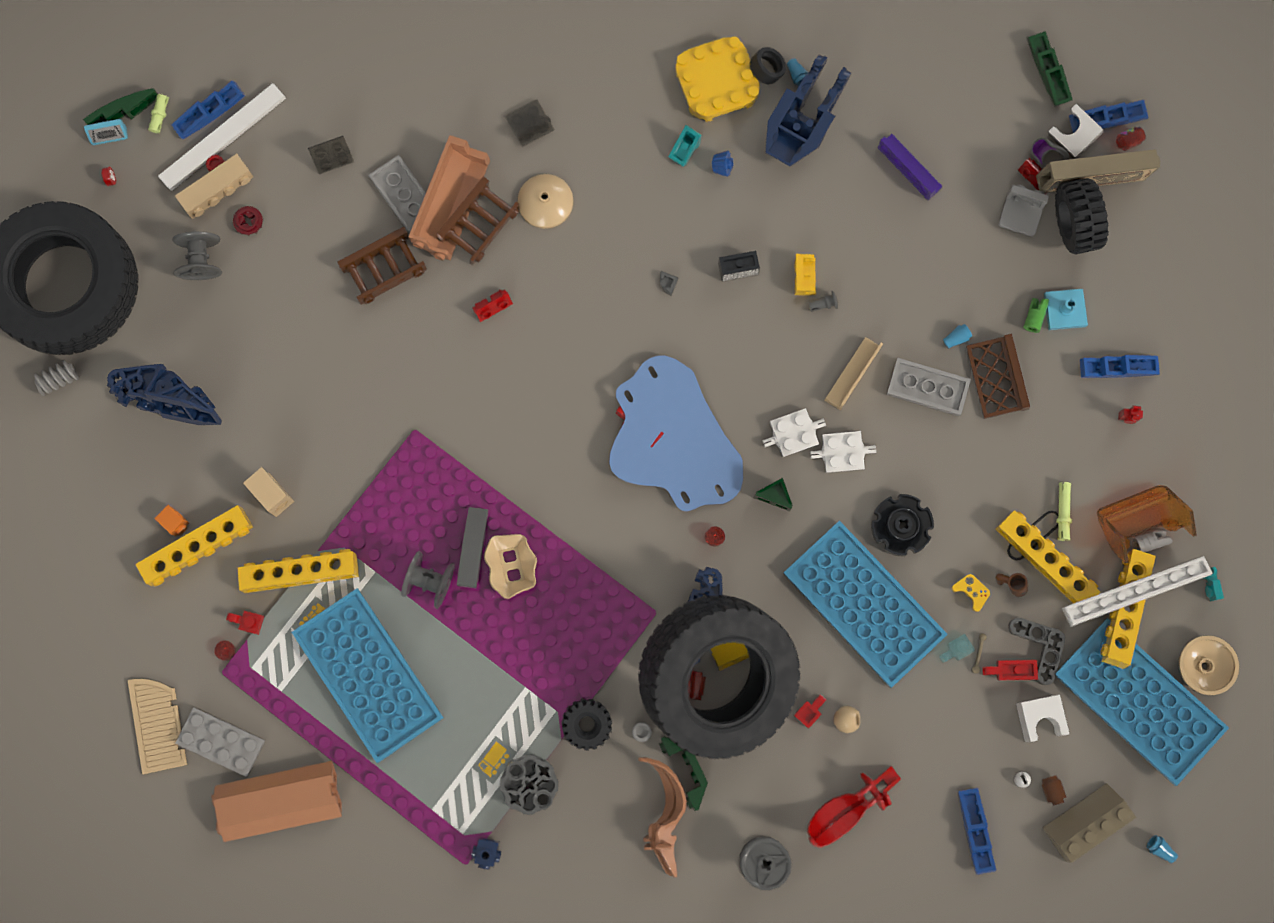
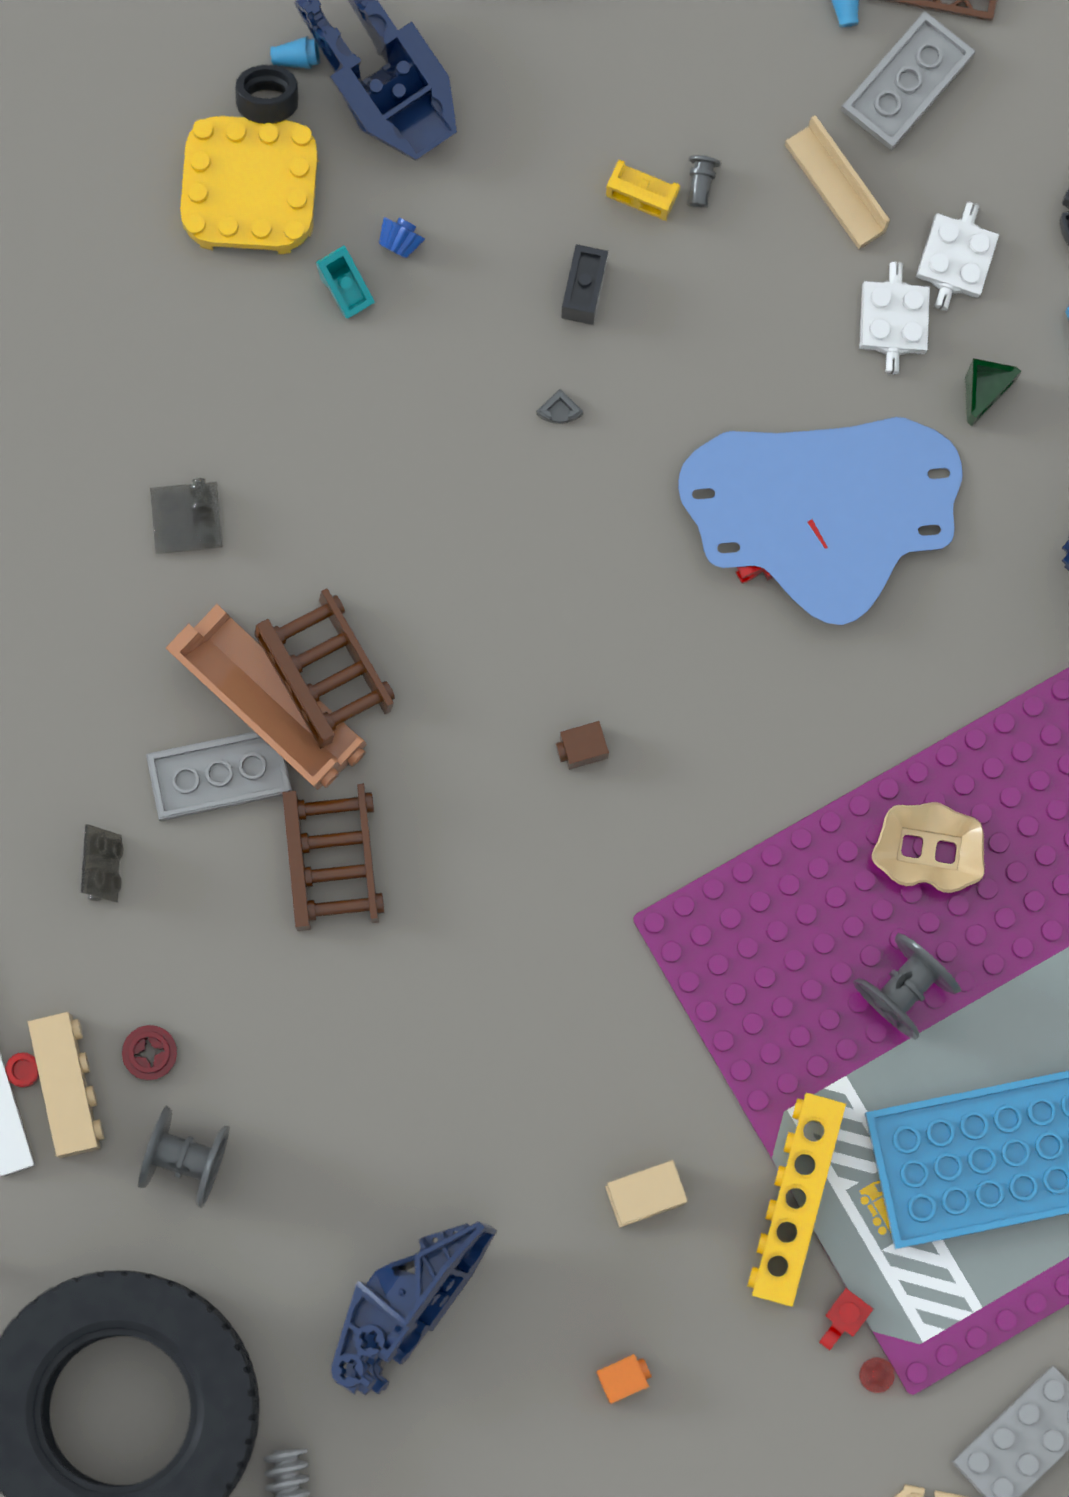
camera: 70 degrees left, 0 degrees up
yellow brick [135,505,253,587] -> none
dark grey slope [457,507,488,588] -> none
red hinge [472,289,513,322] -> none
tan dish [517,174,573,229] -> none
clear red tile [705,526,725,547] -> none
none -> reddish brown brick [555,721,609,770]

